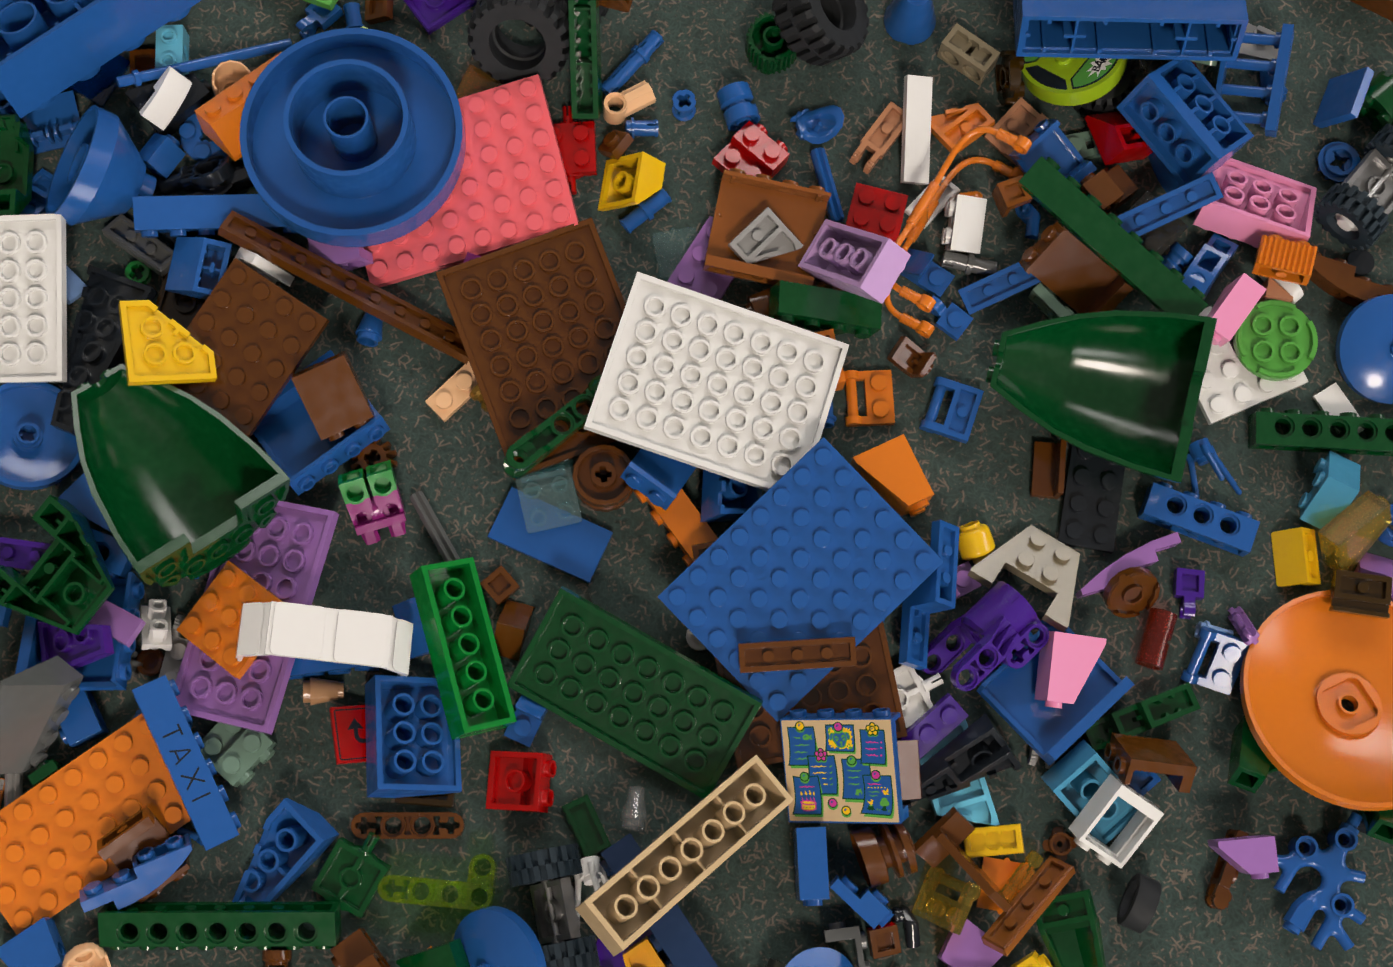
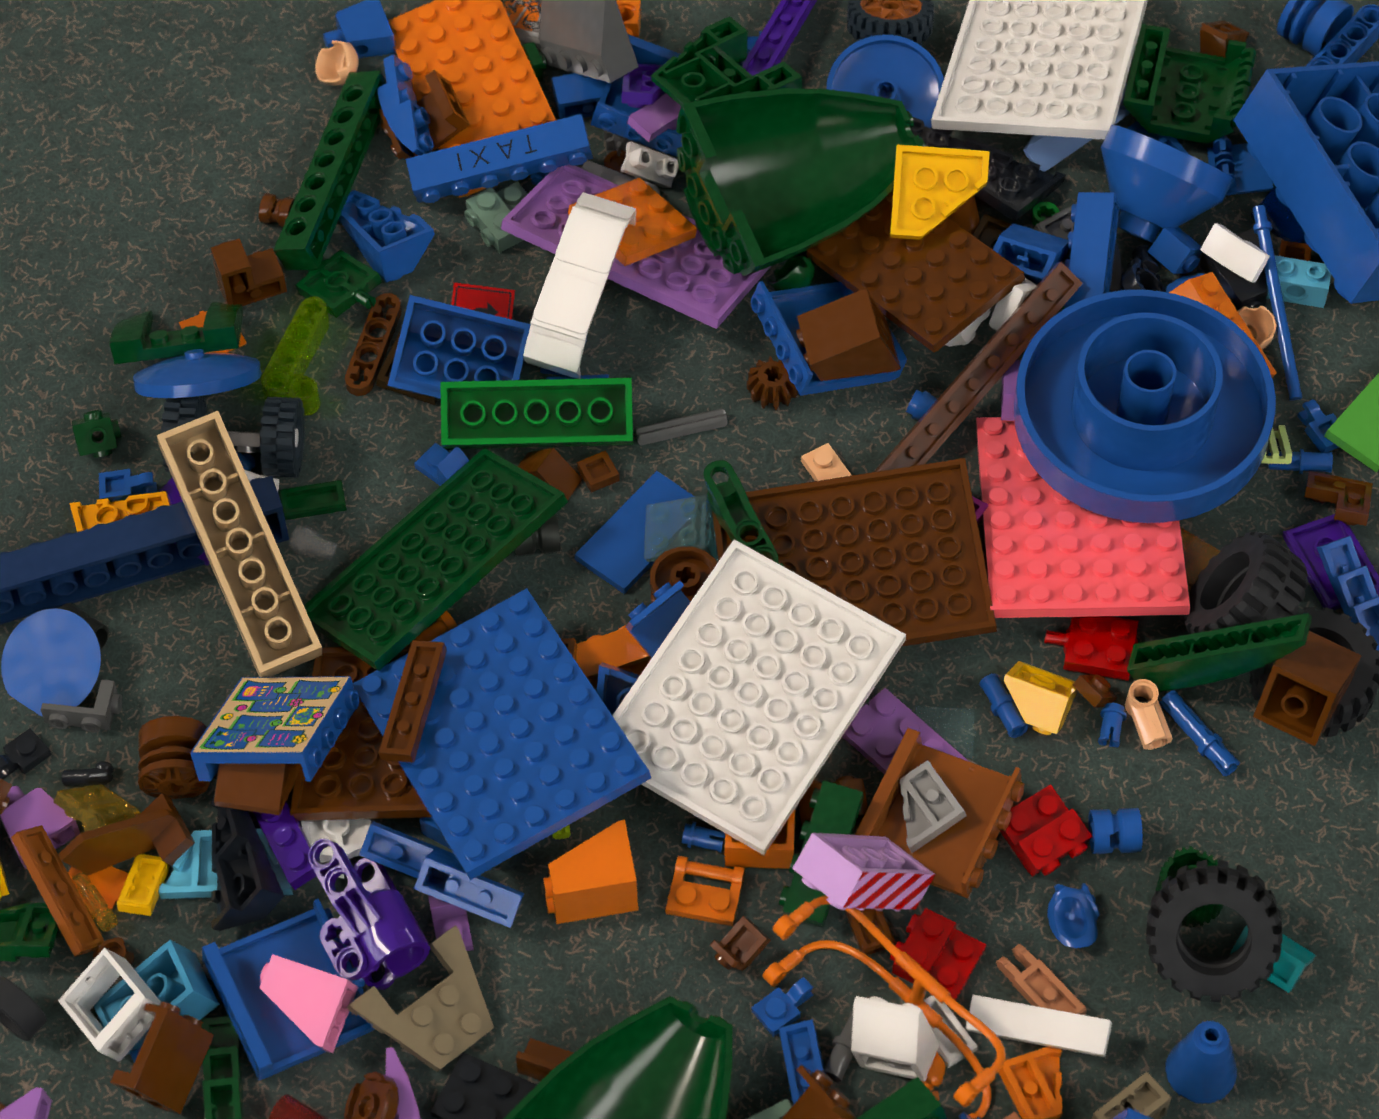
camera: 110 degrees right, 20 degrees down
medium nougat cone [303,677,344,706] -> none
hips [338,460,406,545] -> none
red plate [485,751,557,813] -> none
blue bush [672,89,696,121] -> none
blue brick [793,827,830,906] -> none
blue axle [810,147,844,223] -> none
blue plate [829,875,894,929] -> none
reddish brown plate [866,921,902,959] -> none
blue slope [900,248,955,299] -> none
blue plate [919,377,984,444] -> none
yellow head [958,520,995,564] -> none

